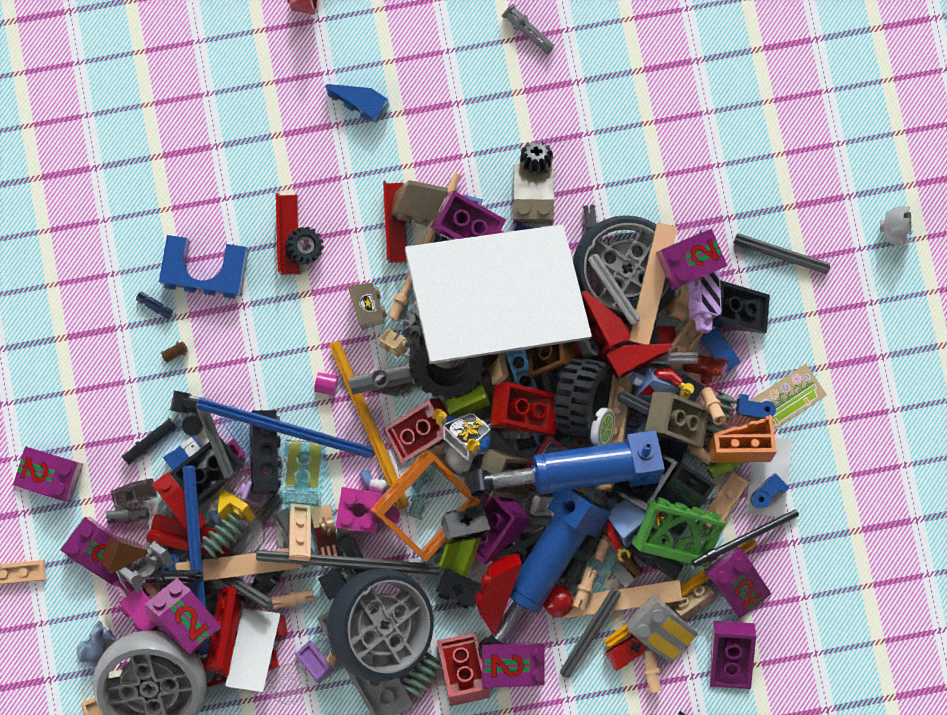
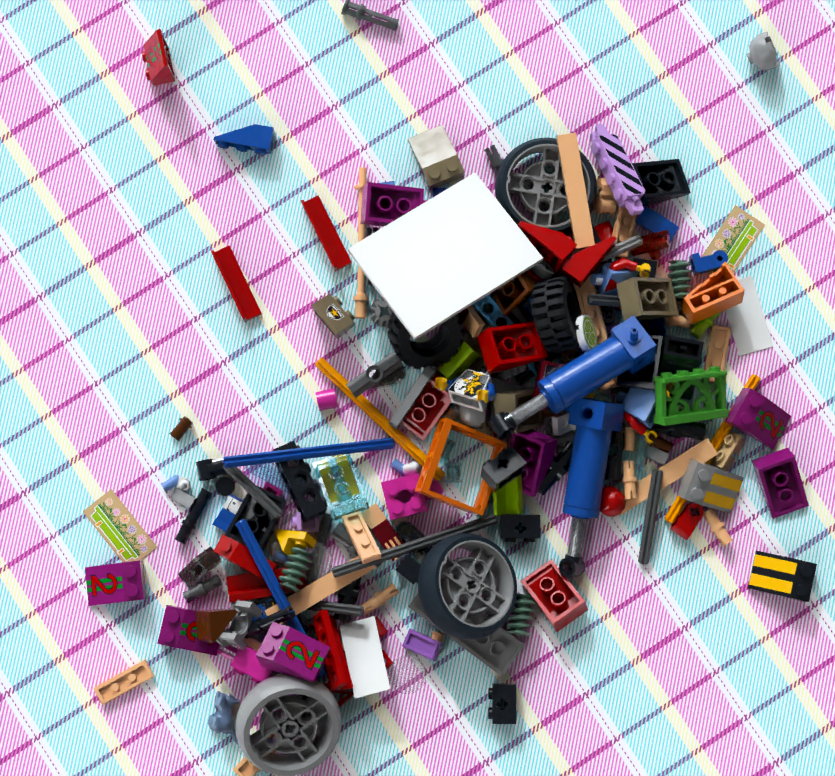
camera: 25 degrees left, 0 degrees up
dark blue axle [136,291,173,319] -> none
blue arch [159,235,249,299] -> none
black bush [285,227,324,265] -> none
medium nougat plate [319,517,336,536] -> none
tan hinge [374,329,411,359] -> none
dark tan slope [391,180,448,225] -> none
red wedge [475,554,522,634] -> none
magenta slope [482,642,545,687] -> none
black gear [520,140,553,175] -> none
light grey axle [588,254,640,325] -> none
magenta slope [656,228,728,290] -> none
black bar [691,509,799,568] -> none
light nougat pin [701,387,726,425] -> none
dark grey axle [734,233,830,274] -> none
blue leg [750,473,790,508] -> none
none -> sticker [83,489,157,562]
none -> arm [161,475,190,492]
none -> light grey piece [170,488,196,509]
none -> beam [388,365,436,429]

